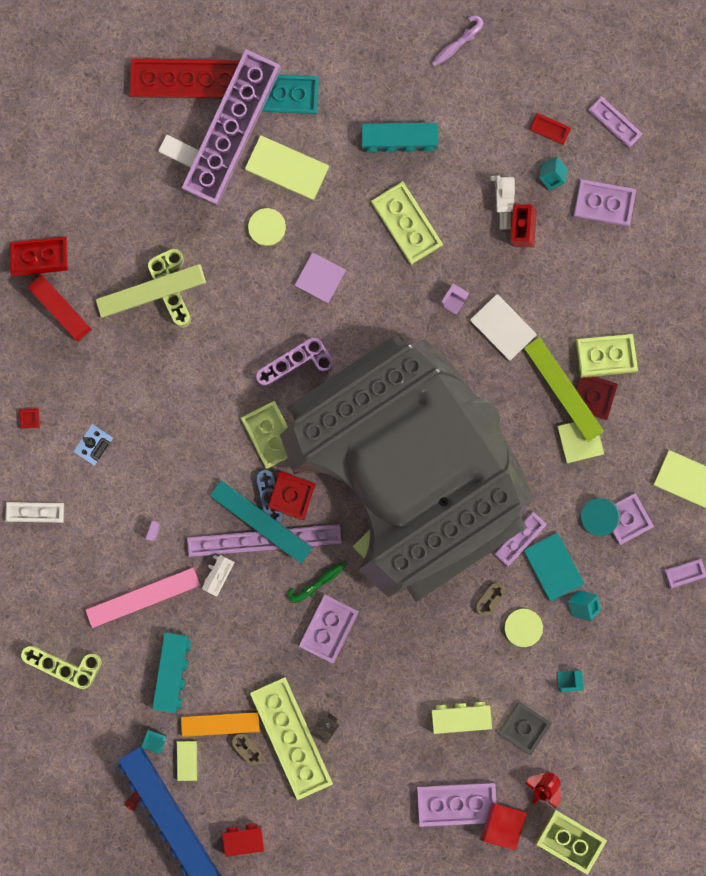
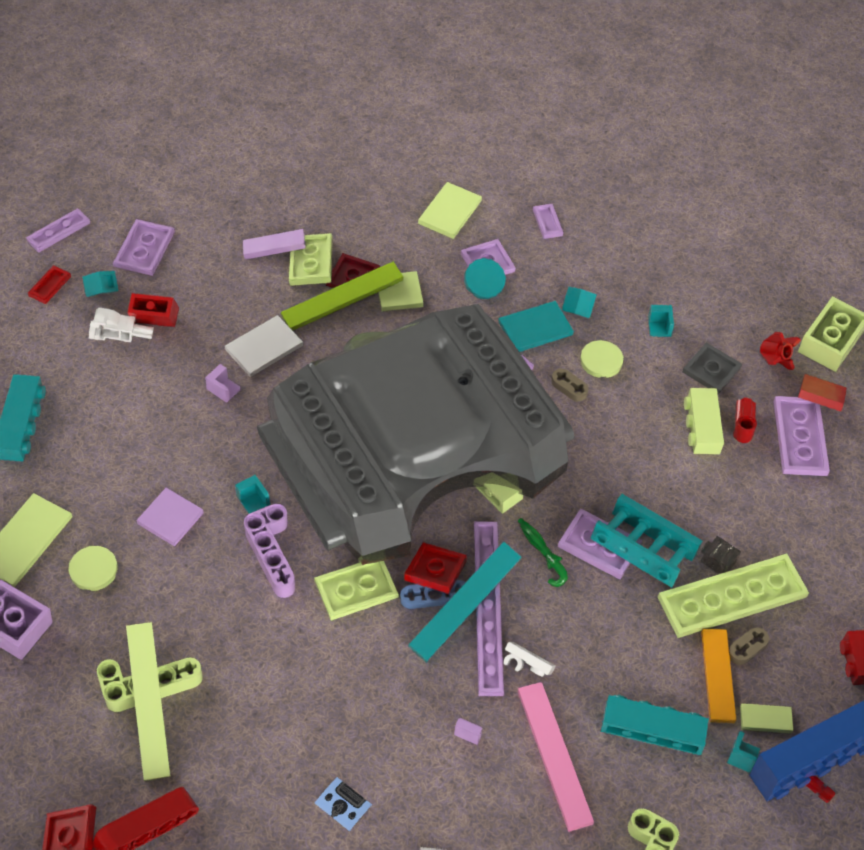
camera: 90 degrees left, 30 degrees down
yellowish green tile [371,181,443,265] -> none
none -> teal panel [235,475,270,514]
none -> lavender tile [243,229,306,260]
none -> teal fence [590,494,703,588]
none -> red piece [733,397,757,443]

